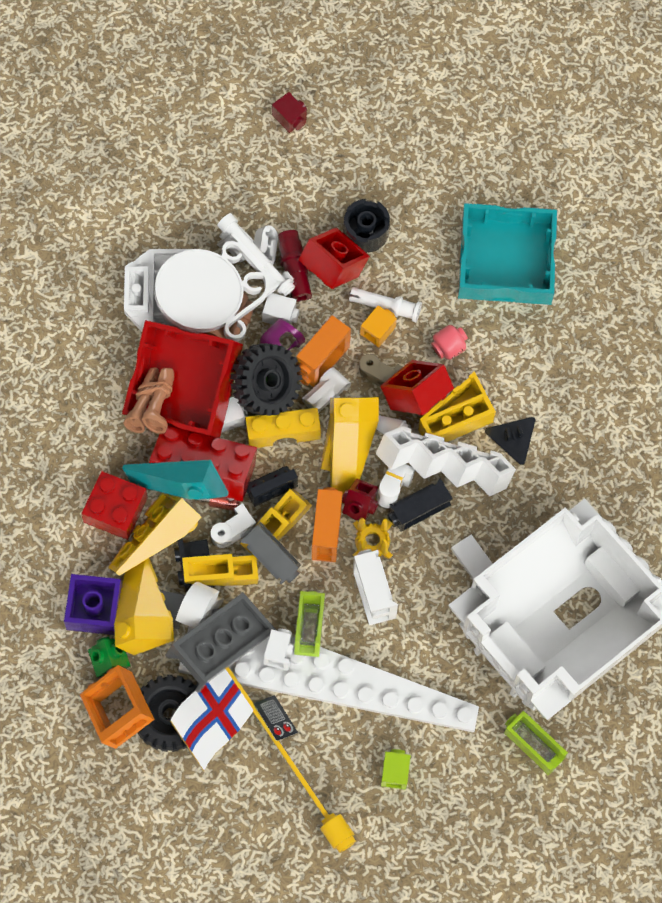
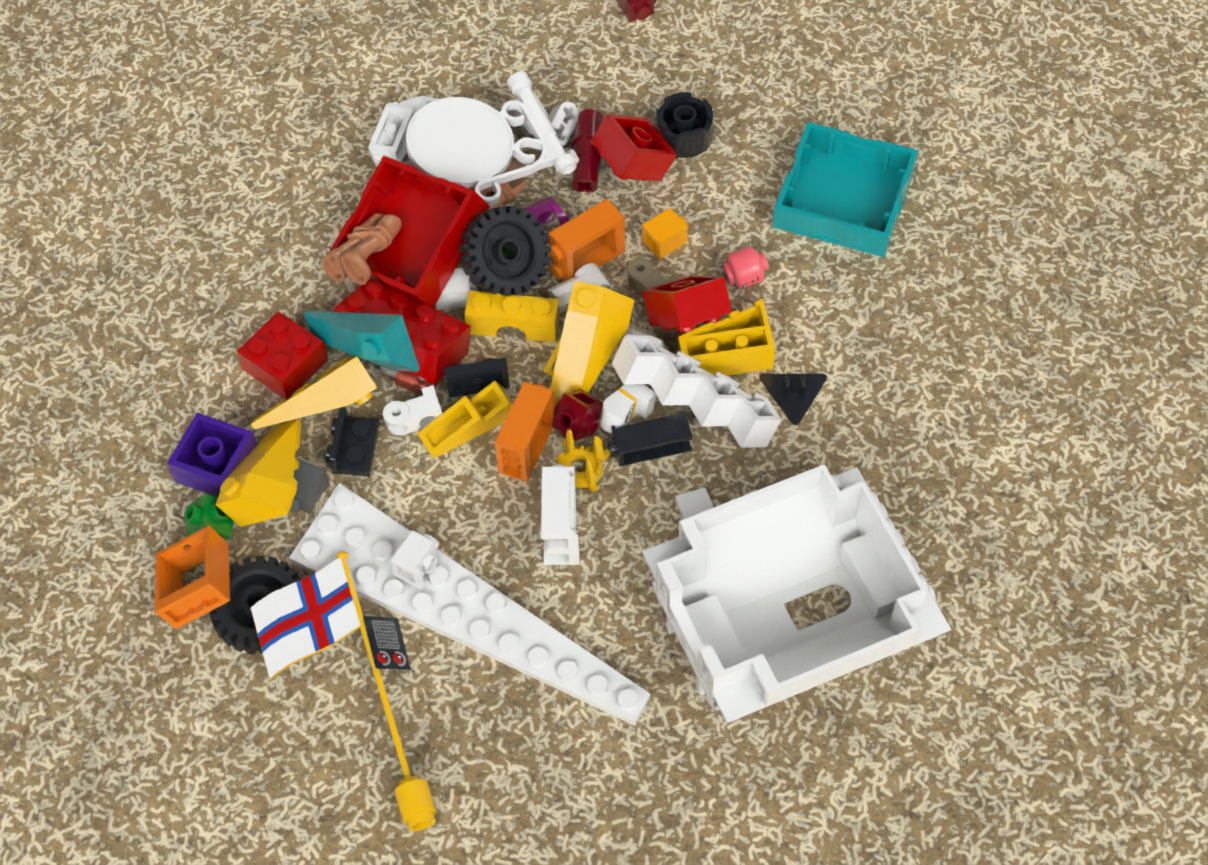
camera: 20 degrees right, 10 degrees down
dark grey plate [165,592,276,693] -> none
white brick [176,582,224,628] -> none
yellow slope [182,554,259,586] -> none
dark grey window [240,522,301,584] -> none
white brick [262,293,299,325] -> none
lime window [294,591,325,657] -> none
white pin [349,287,422,323] -> none
lime brick [381,749,411,790] -> none
lime window [504,711,568,776] -> none

